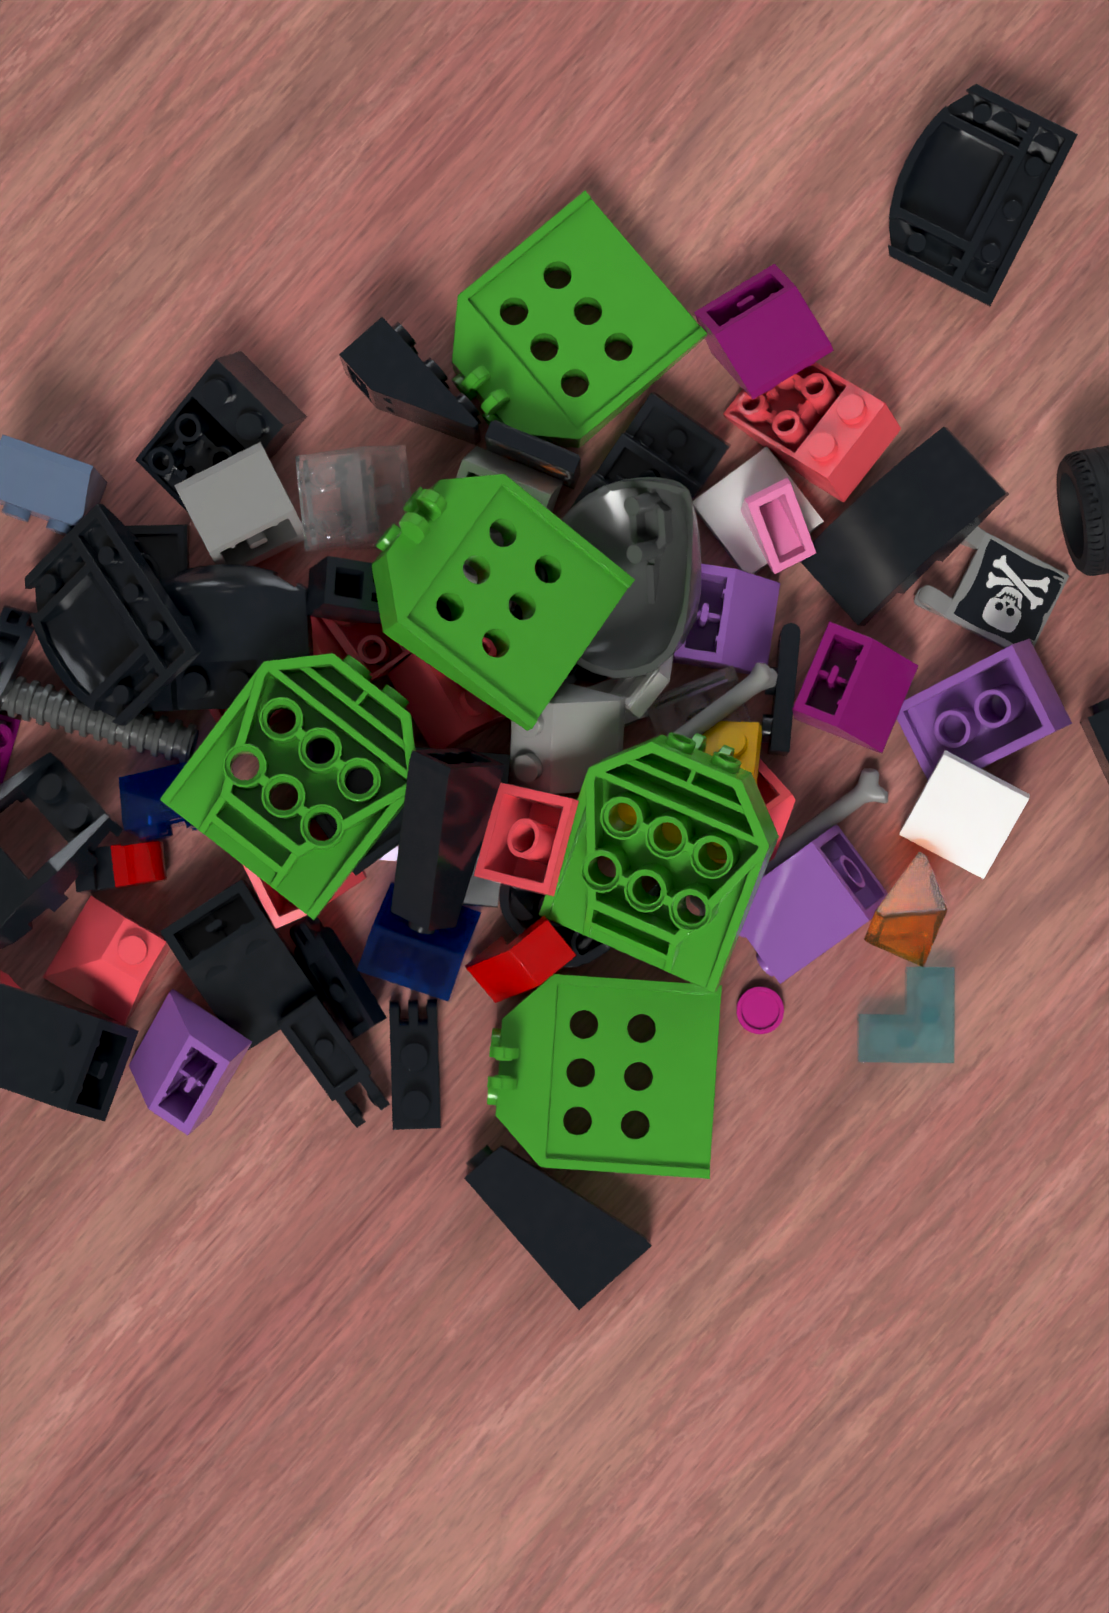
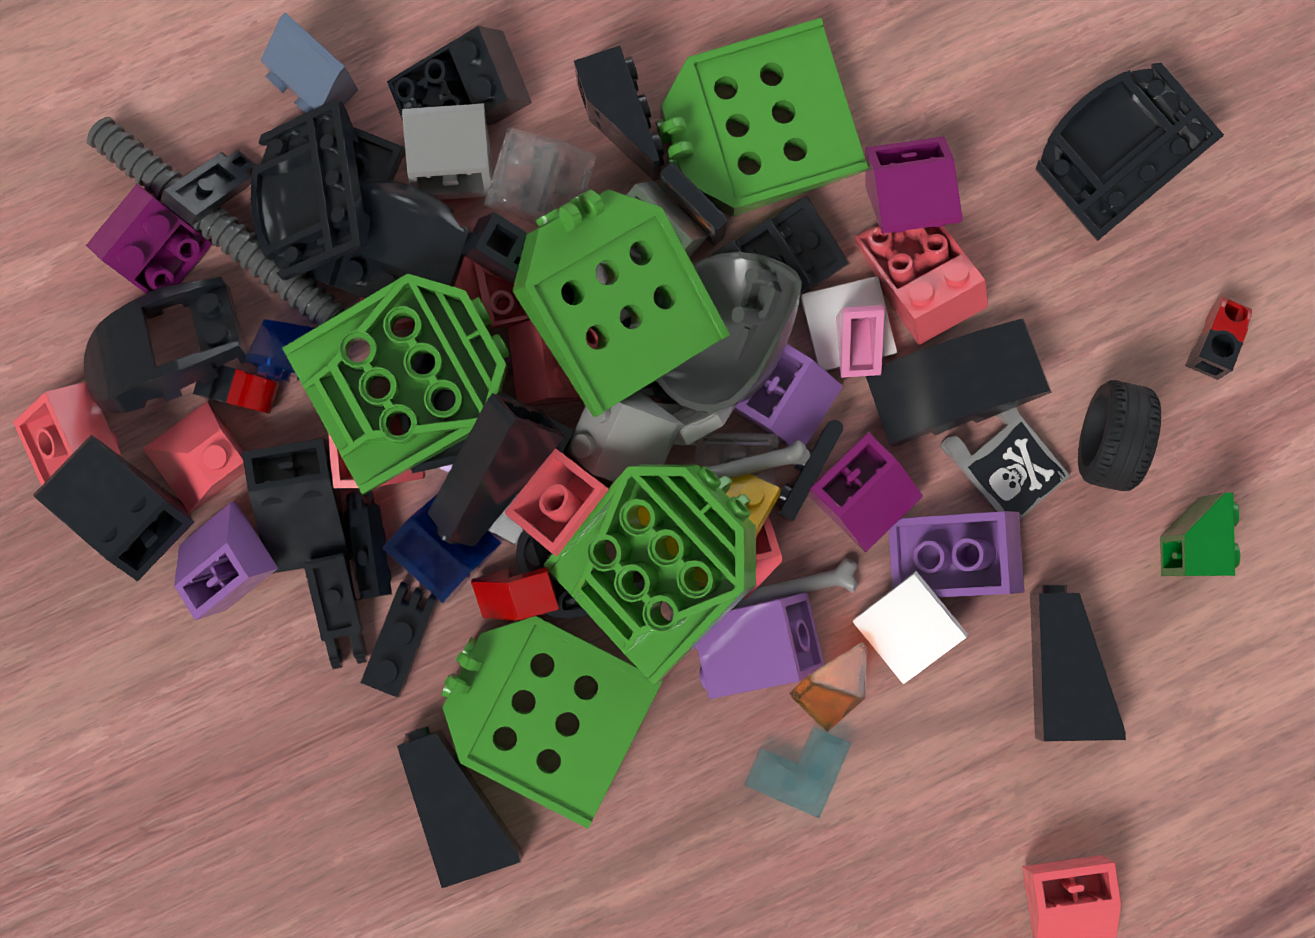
camera: 15 degrees right, 0 degrees up
dark pink piece [736,987,784,1034] -> none

